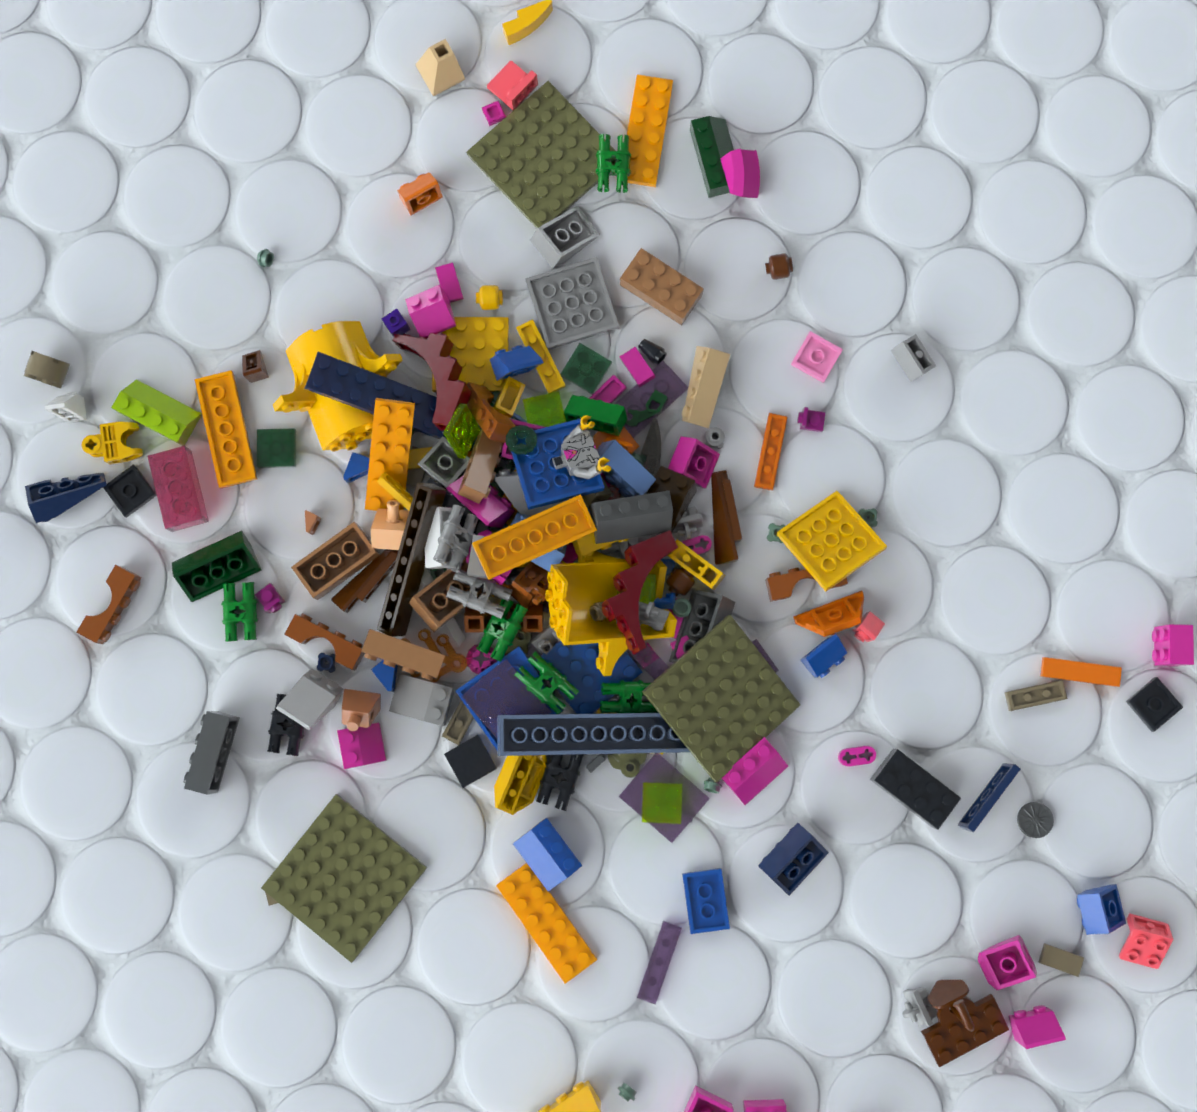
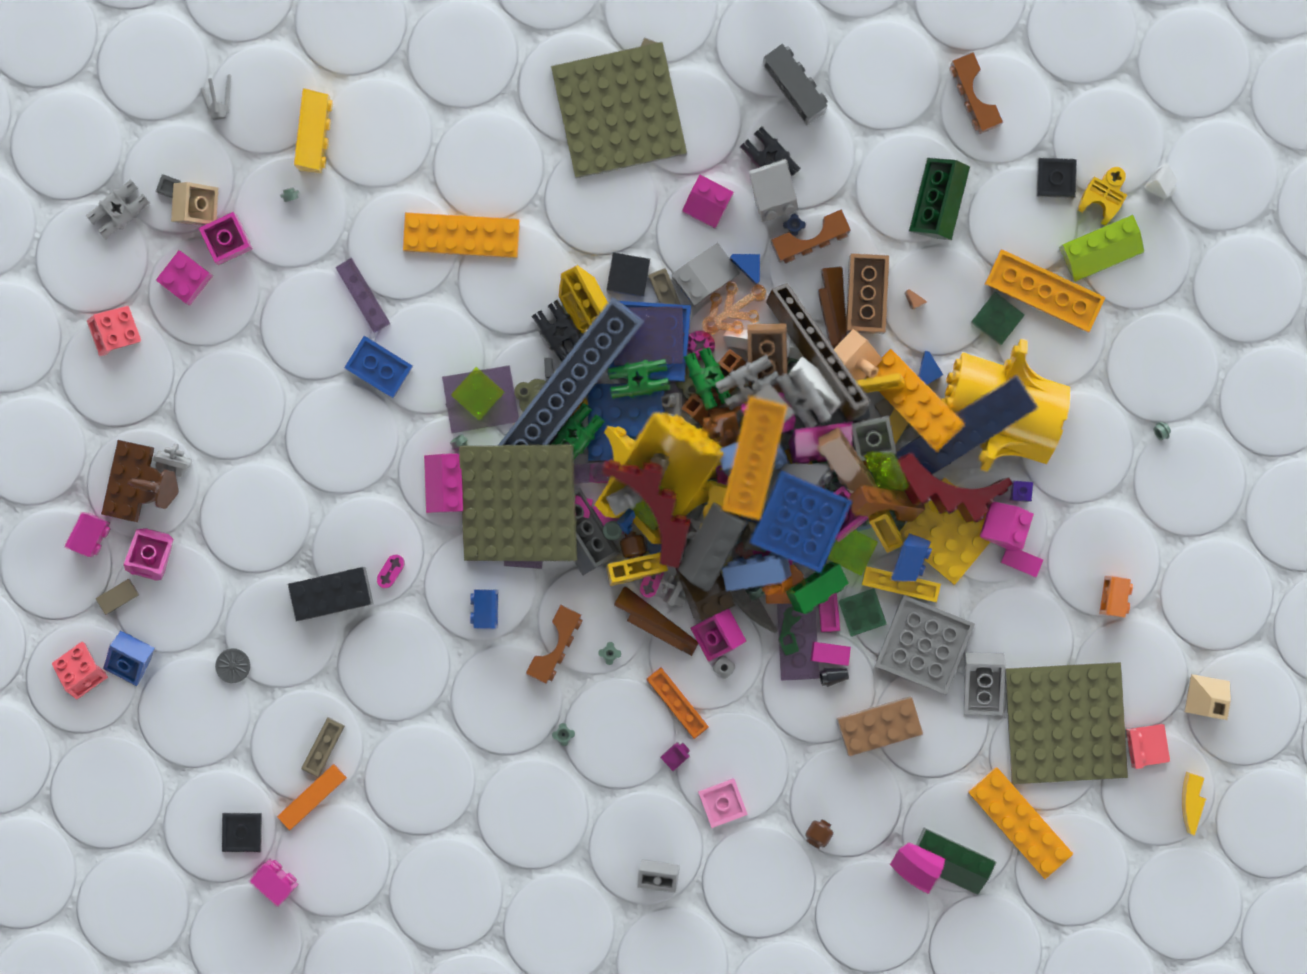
camera: 125 degrees right, 5 degrees up
dark tan brick [24,351,70,388] -> none
dark blue wedge [25,473,107,523] -> none
clear pink brick [147,446,209,532] -> none
green pin [221,582,259,642] -> none
reddish brown slope [242,350,269,383] -> none
magenta bracket [255,583,285,613] -> none
nougat torso [342,689,381,731] -> none
medium nougat brick [361,629,445,681] -> none
yellow head [476,285,503,310] -> none
dark pink tile [482,100,506,126] -> none
clear green gear [506,425,537,455] -> none
slope [513,818,582,891] -> none
light grey torso [552,415,611,479] -> none
green pin [595,134,631,193] -> none
tan wedge [682,346,730,428] -> none
dark blue slope [758,823,829,896] -> none
yellow plate [777,491,887,592] -> none
orange wing [793,591,864,637] -> none
coral slope [852,611,885,642] -> none
dark blue tile [958,763,1021,833] -> none

